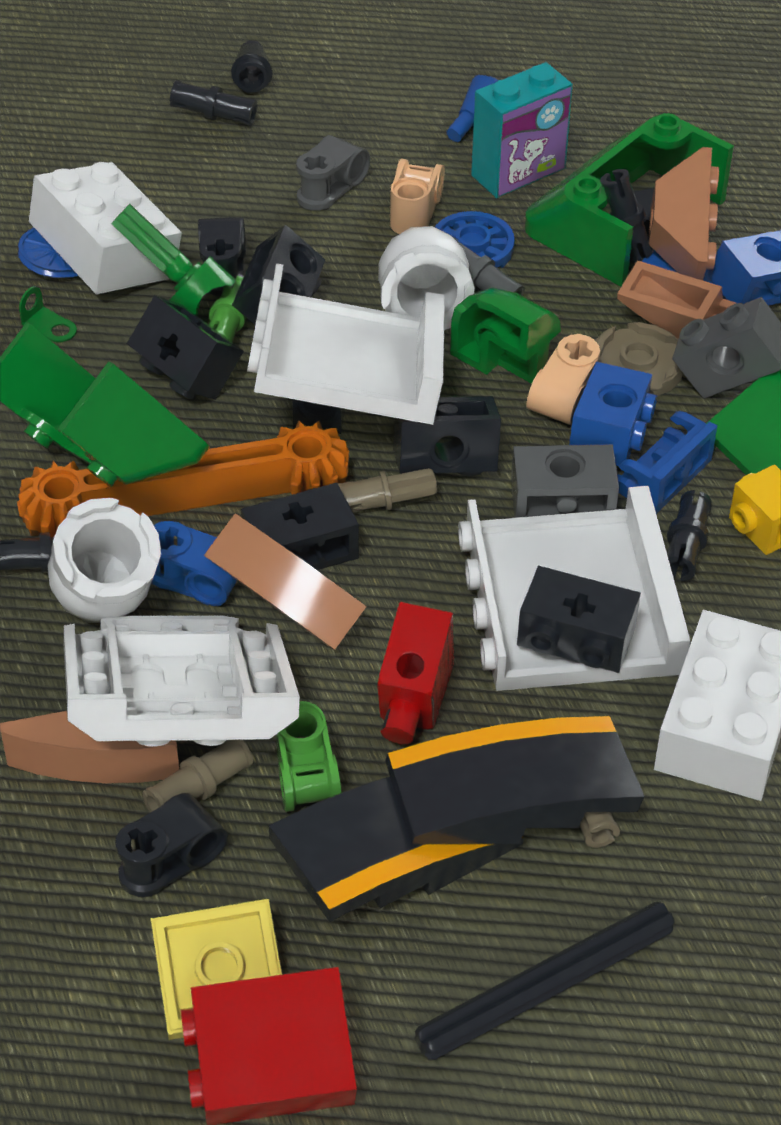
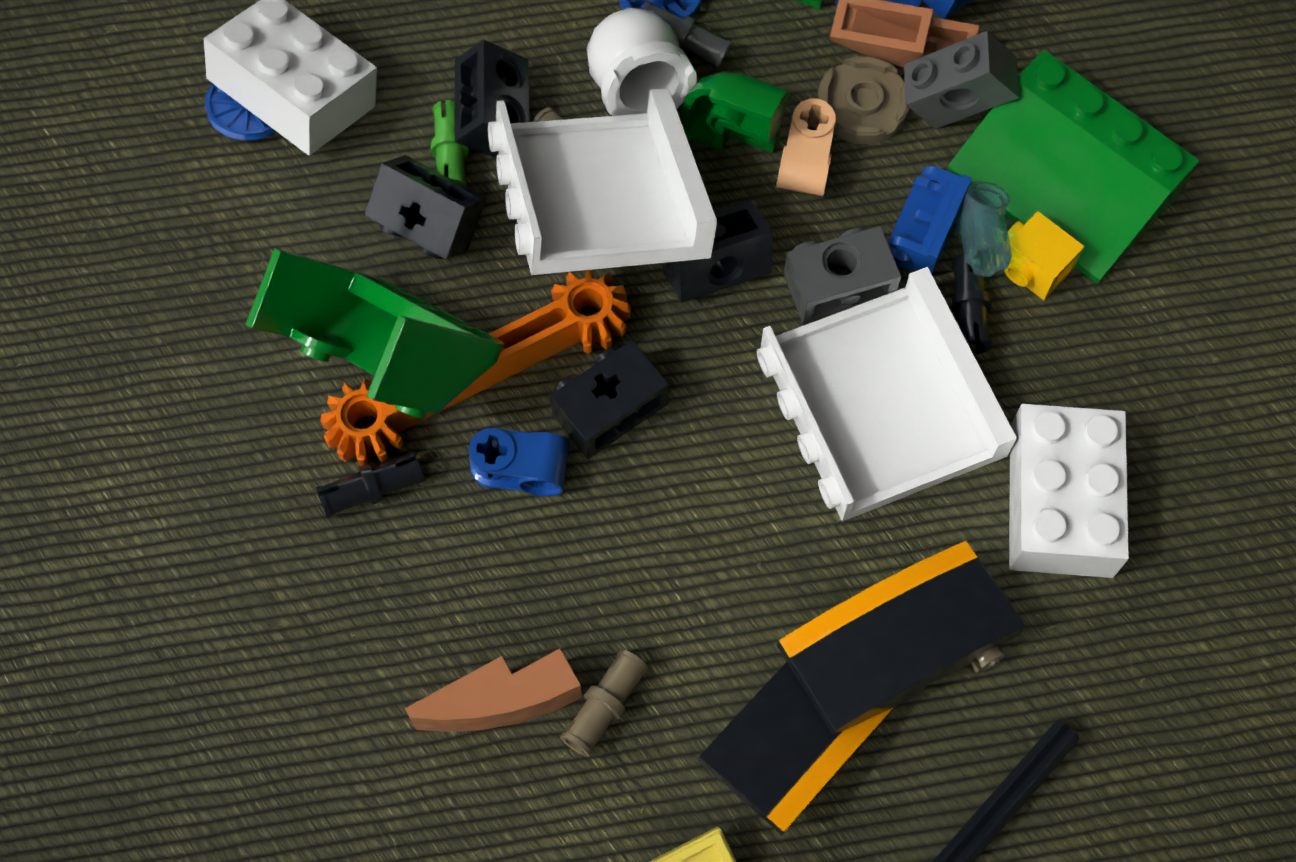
camera: 15 degrees left, 20 degrees up
green piece [19,286,77,343] -> none
white tile [48,498,161,623] -> none
white wedge [64,616,300,746] -> none
green piece [111,204,236,317] -> none
black piece [115,793,228,897] -> none
black piece [198,217,246,296] -> none
nougat slope [204,513,367,650] -> none
bright green piece [276,701,341,812] -> none
dark tan axle [338,468,437,513] -> none
red torso [377,602,454,744] -> none
black brick [517,565,641,673] -> none
blue brick [569,362,657,466] -> none
none -> clear light blue piece [954,182,1012,277]

